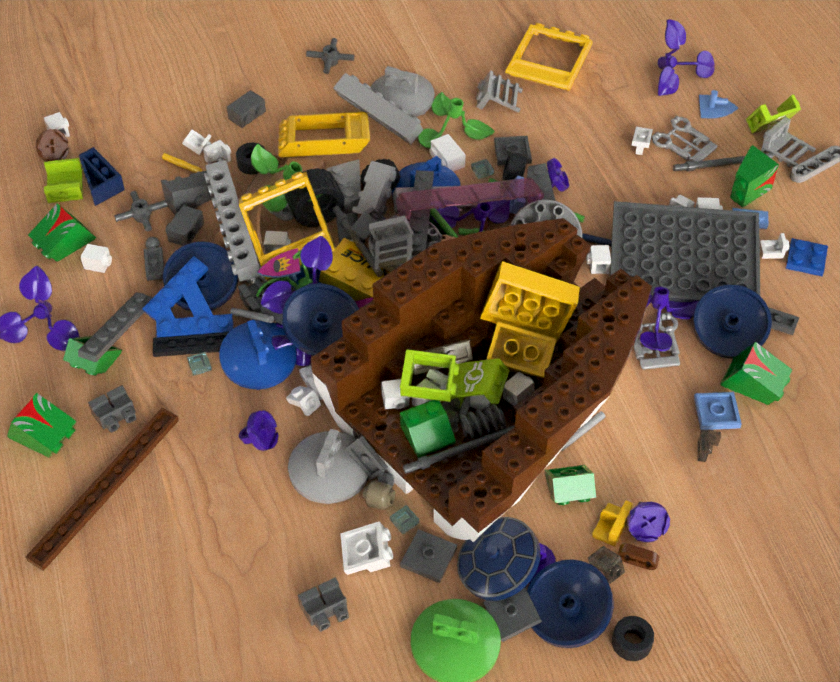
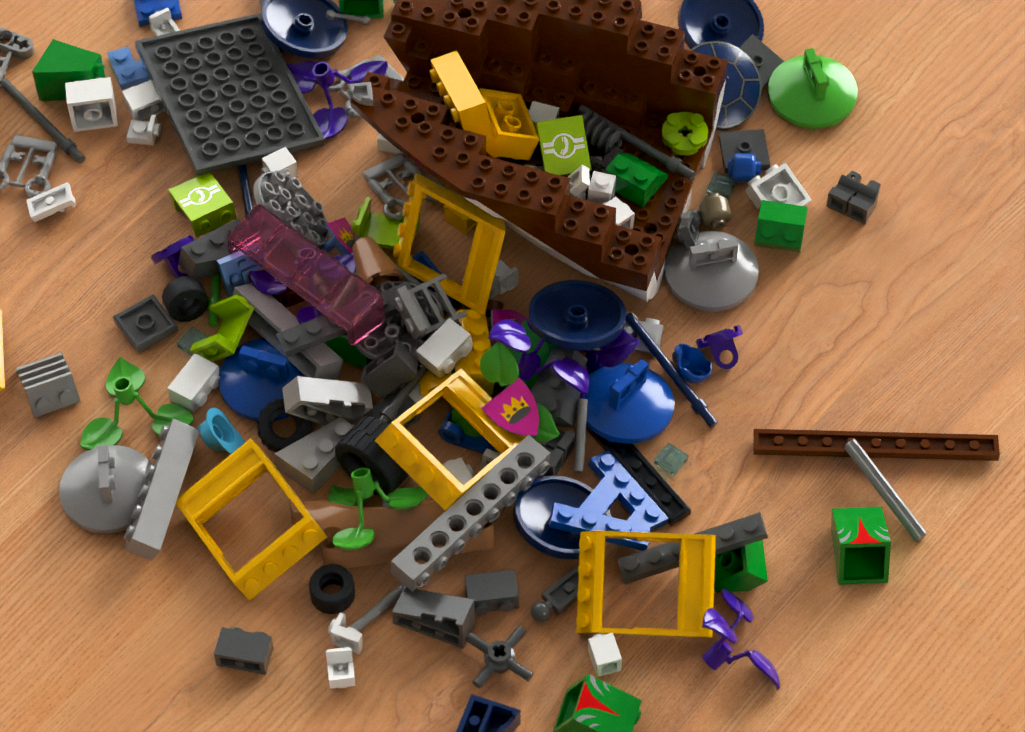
camera: 120 degrees left, 5 degrees up
dark grey hips [88,385,137,433] -> none
yellow piece [162,153,202,173] -> none
dark grey bar [306,38,355,74] -> none
lime window [400,349,459,402] -> none
clear smoke bracket [588,546,625,584] -> none
none -> white brick [65,77,118,132]
none -> lime panel [168,173,237,237]
none -> lime panel [190,294,254,362]
none -> medium azure piece [197,408,245,454]
none -> light grey hinge [326,10,371,24]
none -> light grey tile [347,82,374,106]
none -> white brick [416,318,473,378]
none -> yellow window [576,531,716,638]
none -> dark blue bar [625,312,718,428]
none -> lime plate [662,112,708,155]
none -> blue hair [672,344,712,383]
none -> blue head [728,153,761,183]
none -> green slope [754,200,808,253]
none -> light grey axle [845,439,927,541]

